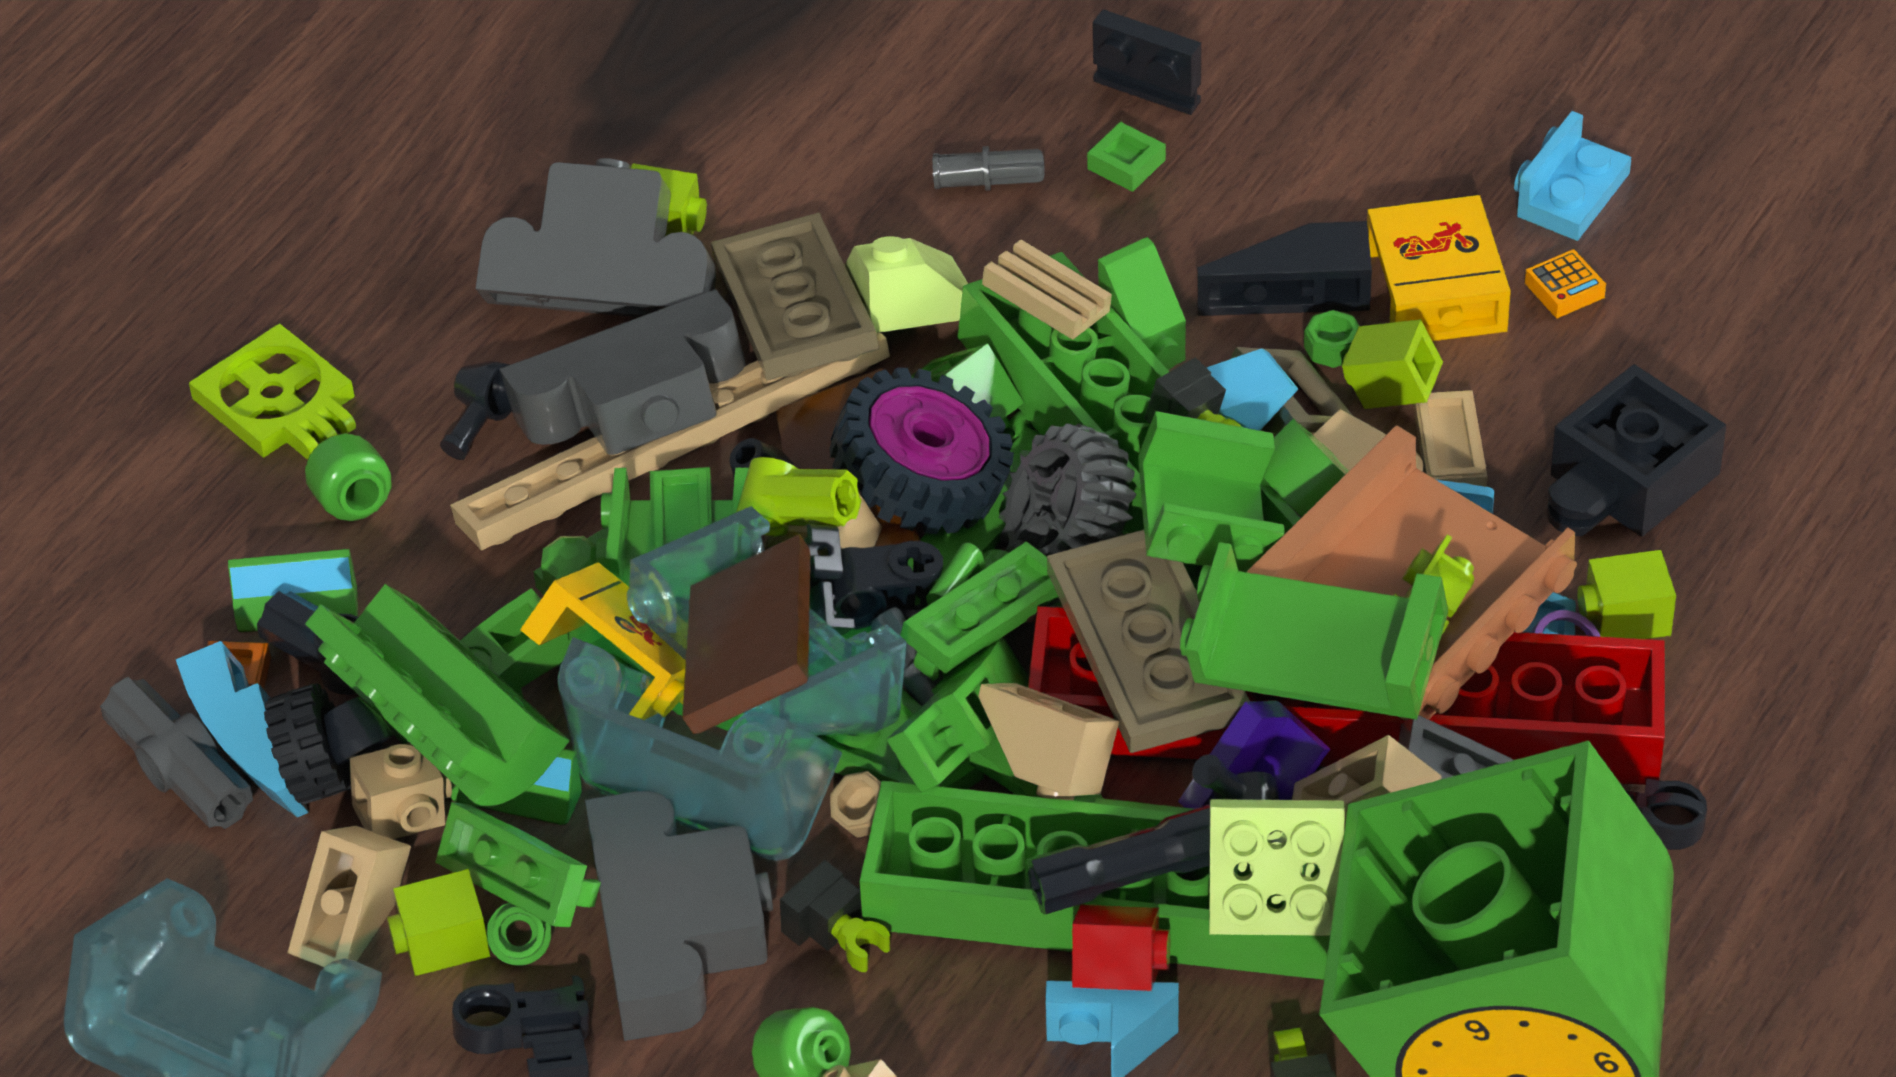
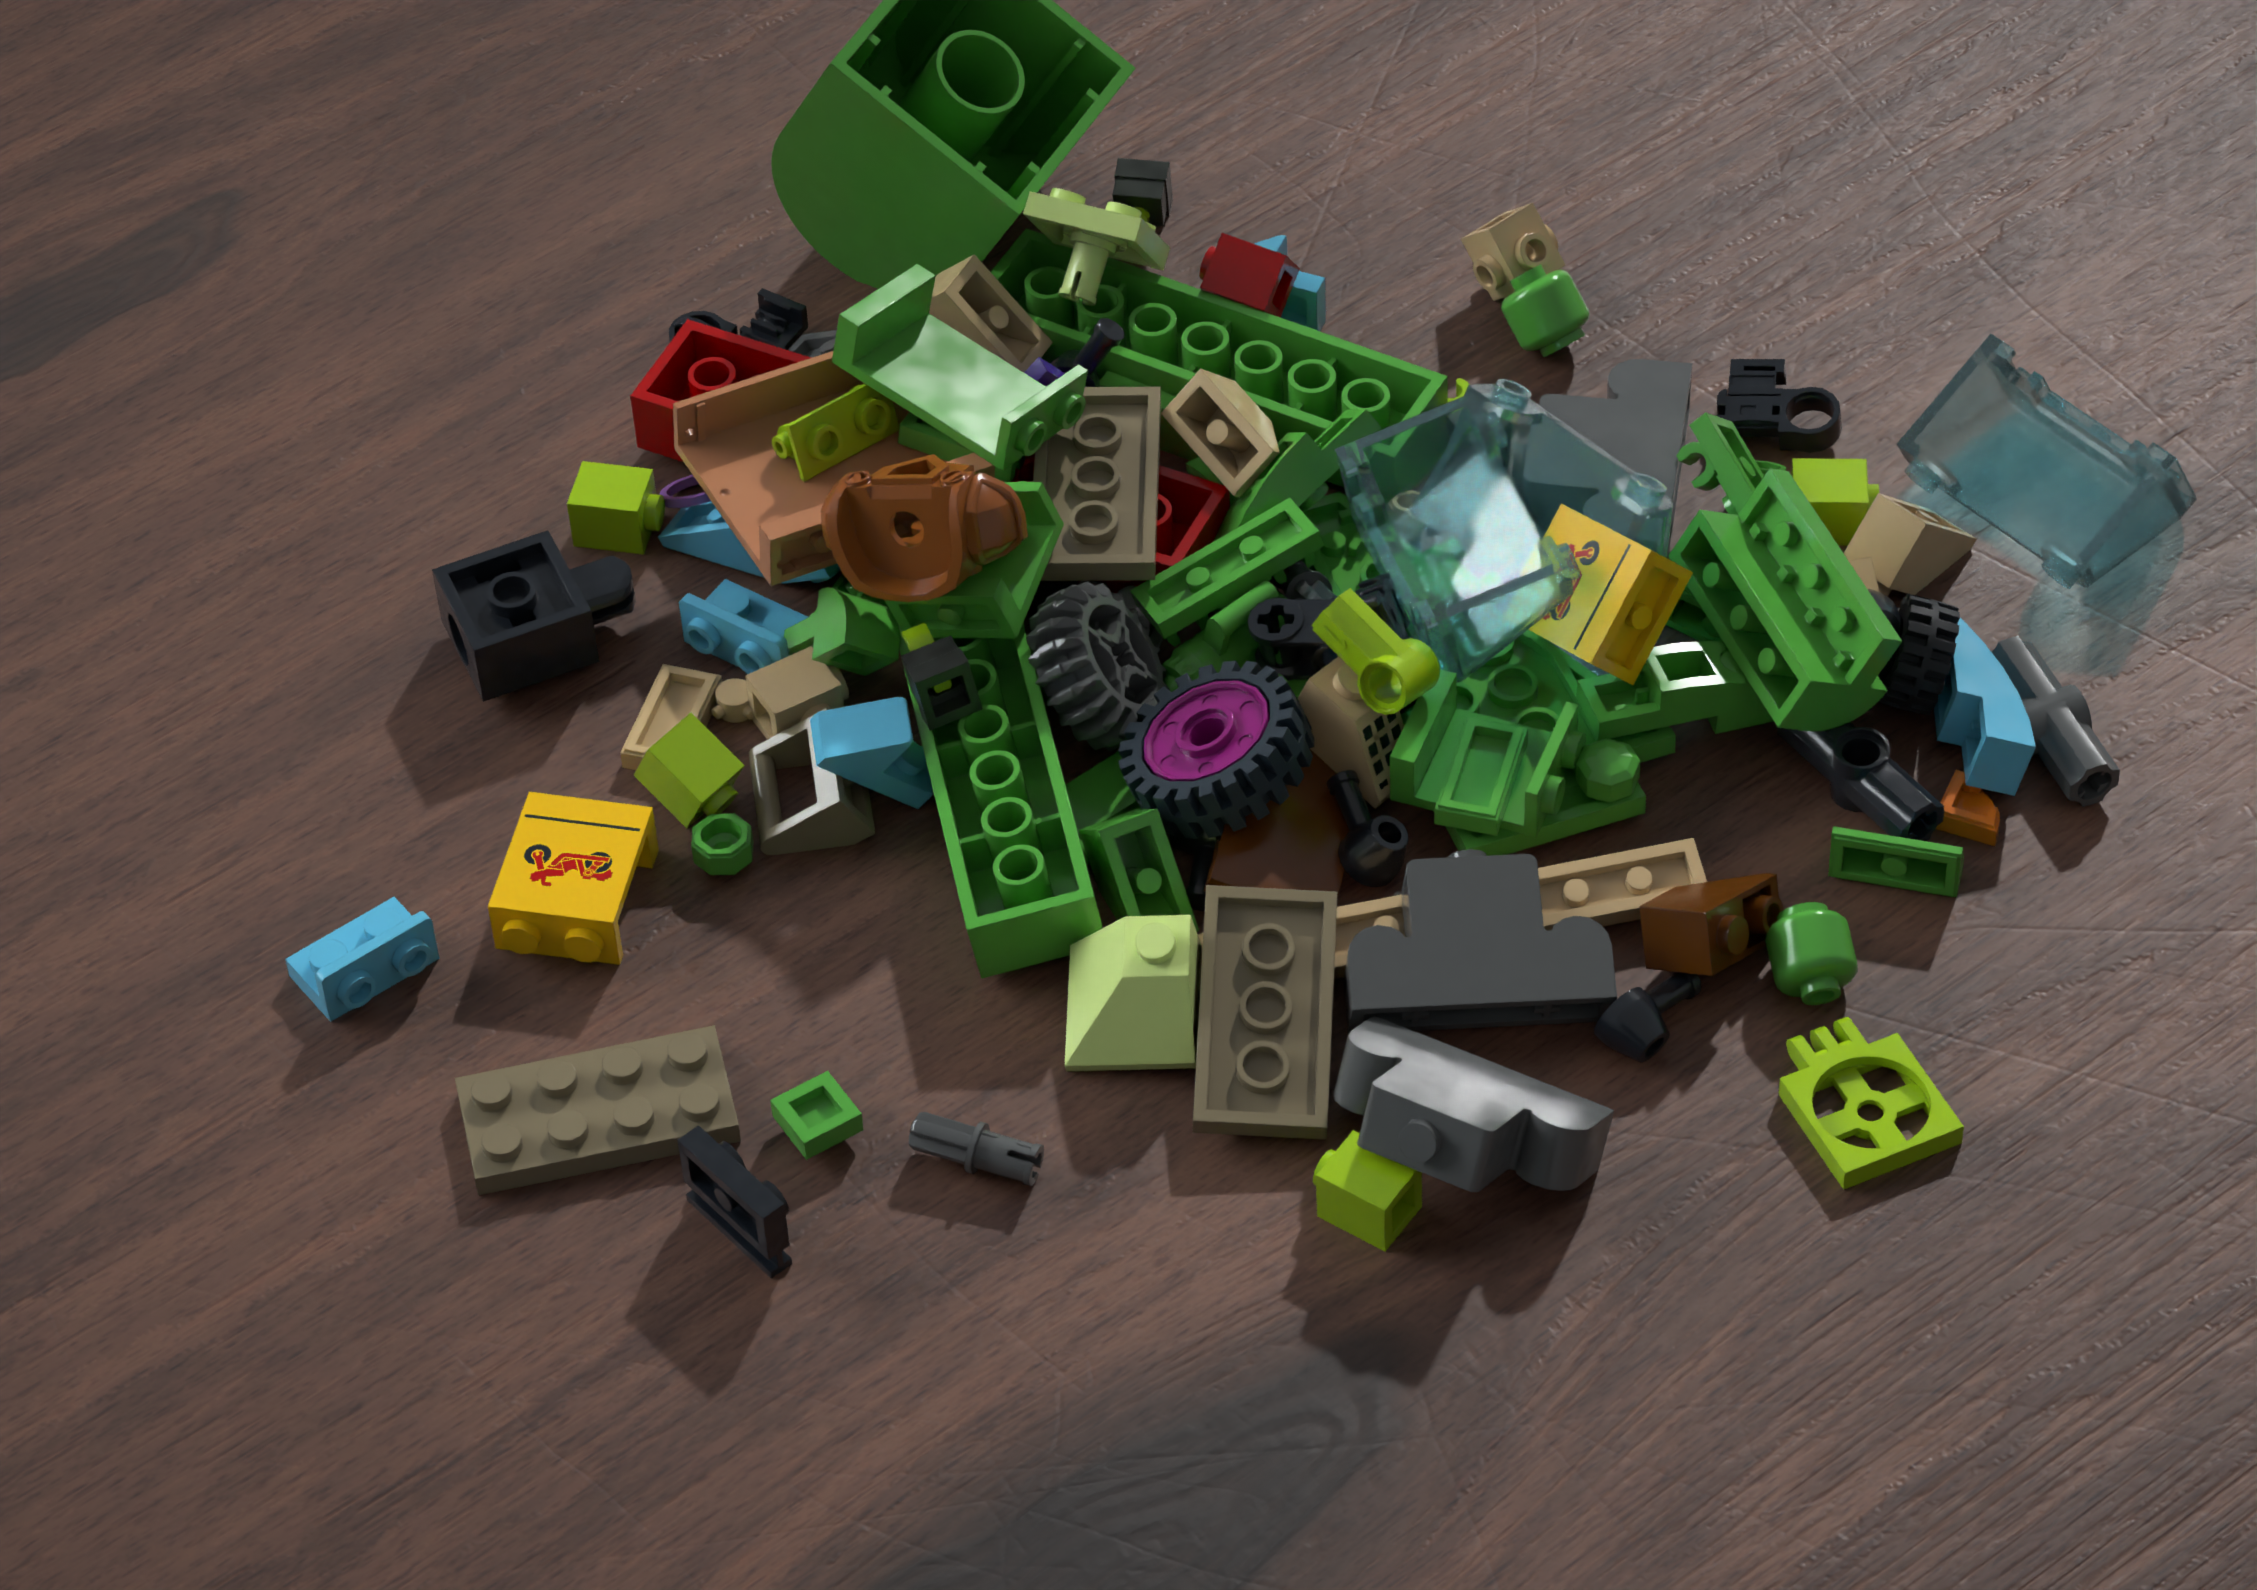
camera: 160 degrees left, 0 degrees up
reddish brown tile [682,534,810,734] -> none
tan tile [982,240,1112,340] -> none
black axle [1027,804,1210,915] -> none
bright green slope [1098,237,1186,370] -> none
black slope [1197,221,1372,316] -> none
light orange tile [1525,249,1606,319] -> none
none -> dark tan plate [455,1025,741,1196]
none -> dark orange piece [821,454,1028,602]
none -> reddish brown slope [1639,873,1784,976]

